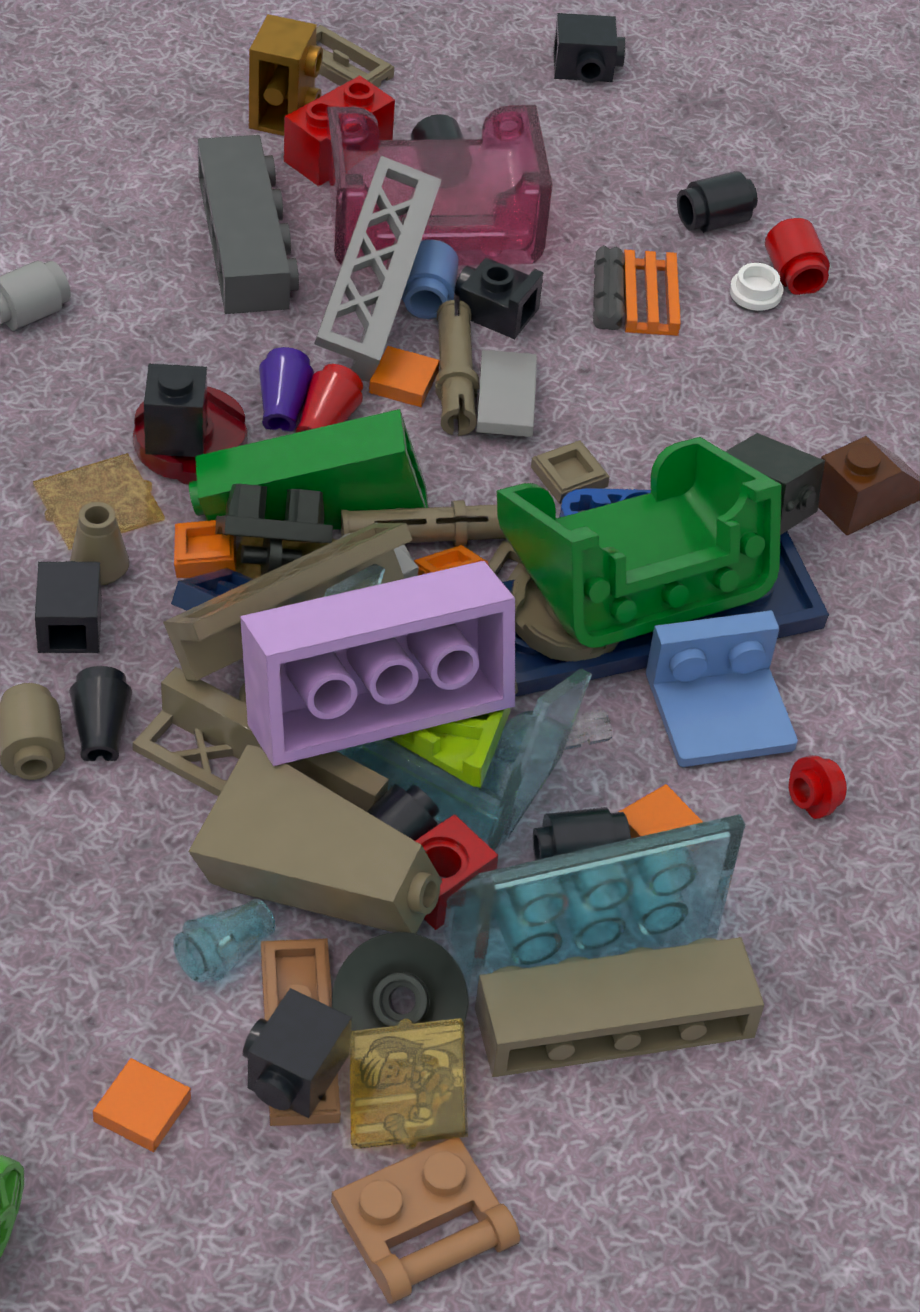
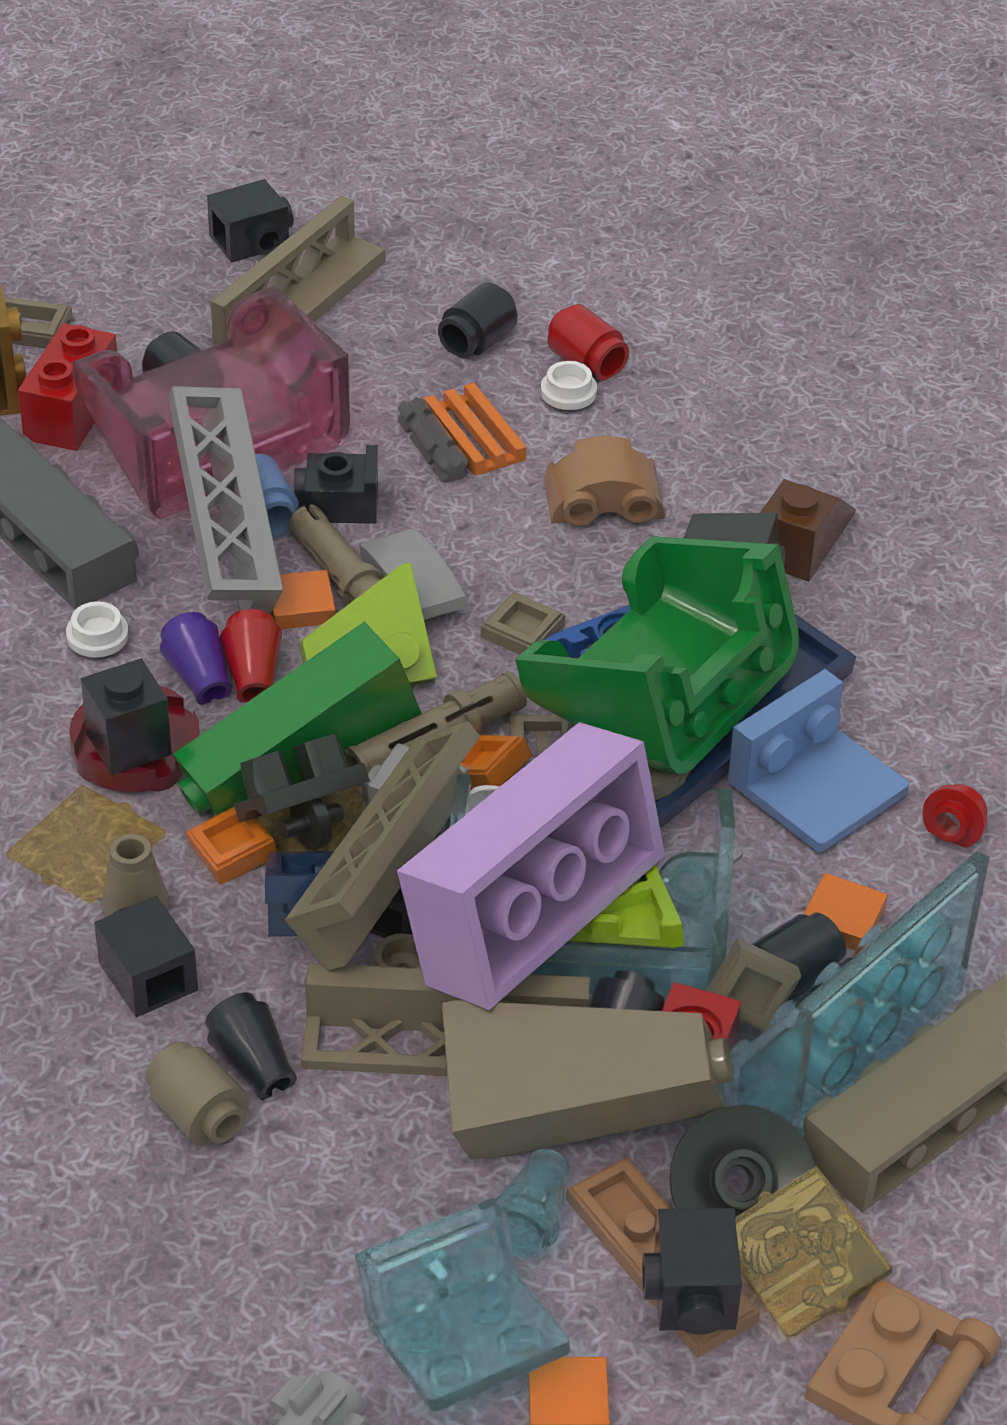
camera: 25 degrees left, 5 degrees down
none -> white plate [66,602,129,658]
none -> dark tan fence [211,196,385,370]
none -> lime wing [299,562,437,685]
none -> clear light blue bracket [355,1198,571,1412]
none -> medium nougat cylinder [544,435,665,526]
none -> dark tan tile [705,938,801,1034]

